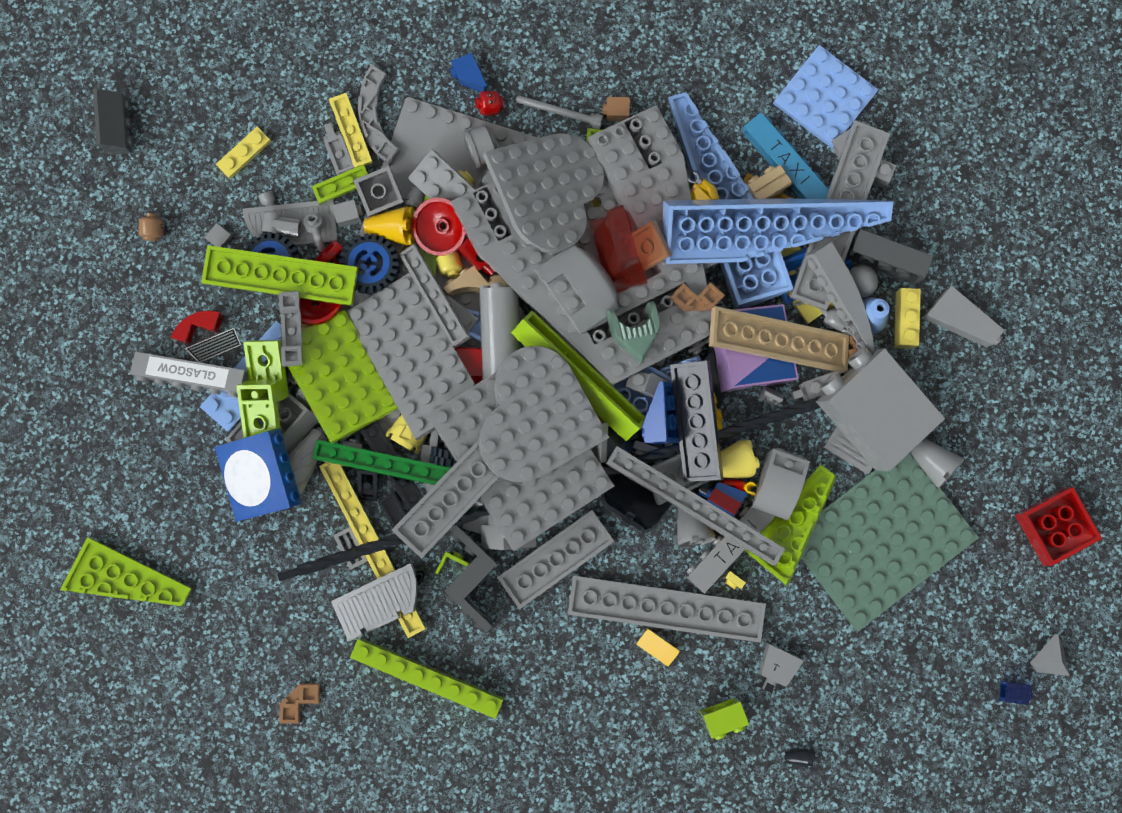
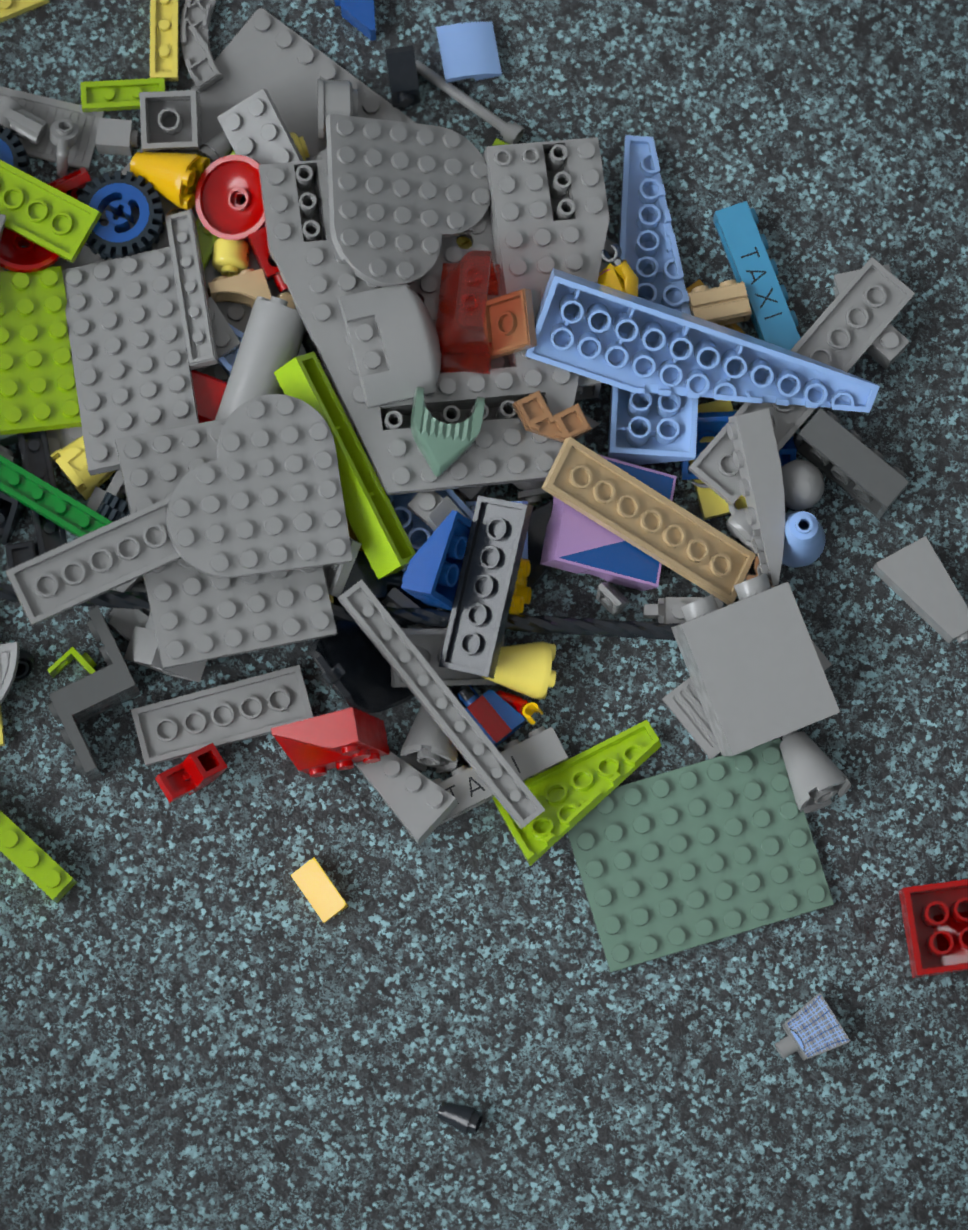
camera: 20 degrees right, 5 degrees down
light grey hinge [258,191,275,206] -> none
light grey hinge [323,123,354,175] -> none
red head [475,91,504,116] -> none
light grey plate [568,576,766,643] -> none
medium nougat brick [603,97,630,121] -> none
lime brick [699,697,749,740] -> none
light yellow plate [724,571,746,590] -> none
light grey piece [751,448,810,520] -> none
light grey torso [759,643,804,694] -> none
light blue plate [773,45,878,148] -> none
light yellow brick [894,288,921,349] -> none
clear blue brick [999,680,1032,705] -> none
light grey slope [1030,634,1070,676] -> none
none -> red brick [155,743,228,803]
none -> red slope [271,707,390,777]
none -> light grey wing [354,751,458,846]
none -> black slope [385,45,420,107]
none -> light blue slope [436,21,502,83]
none -> light grey torso [774,993,850,1061]

